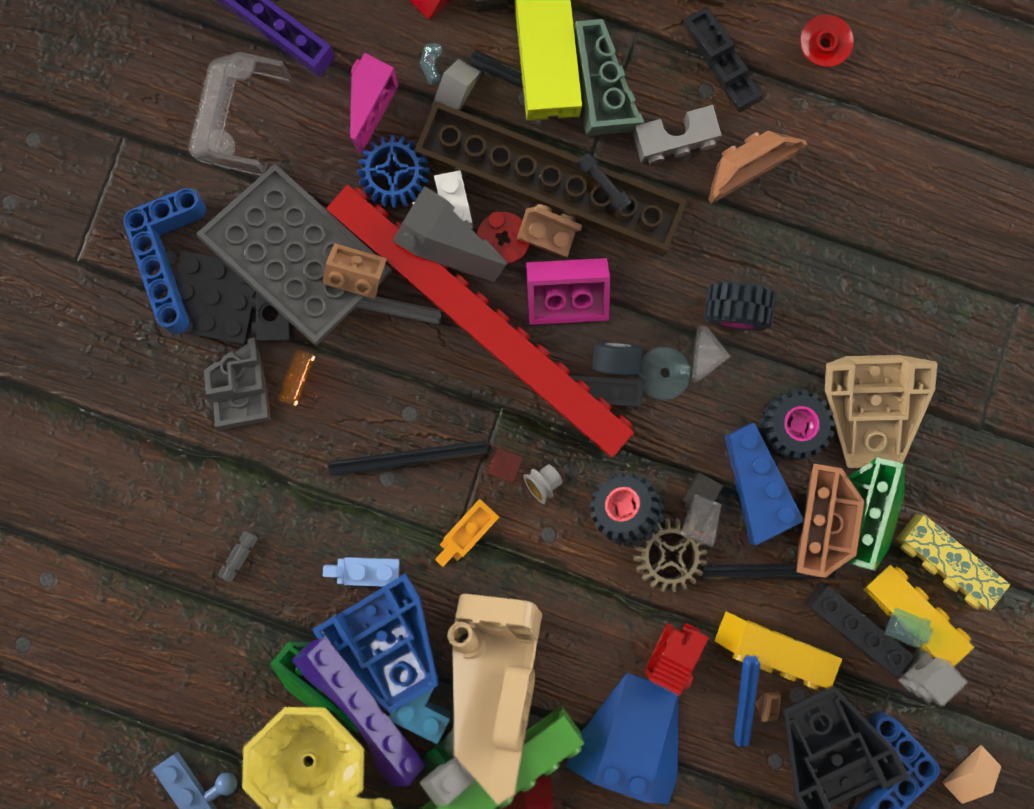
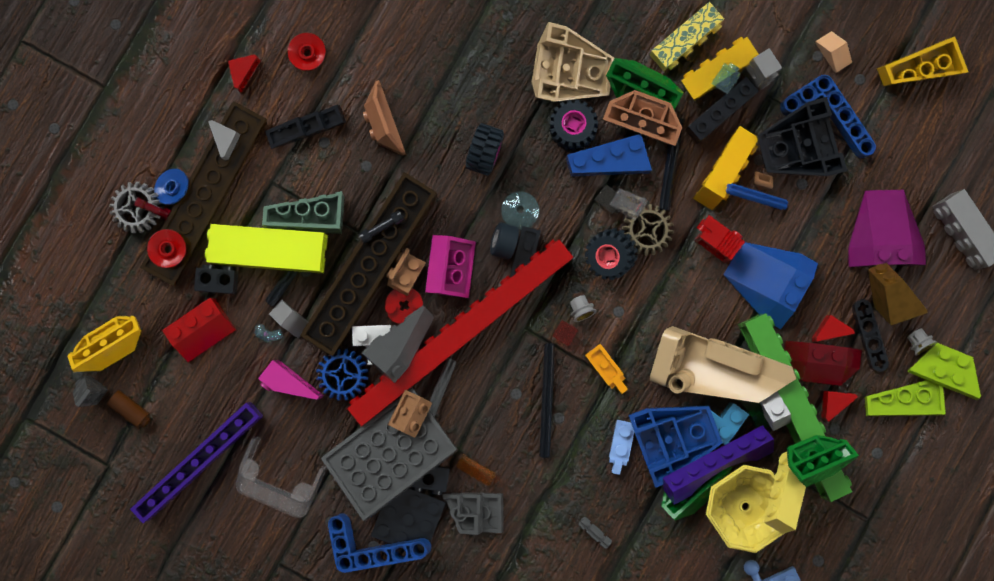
camera: 75 degrees left, 0 degrees up
light grey arch [633,105,722,164] -> none
clear slope [691,326,731,382] -> none

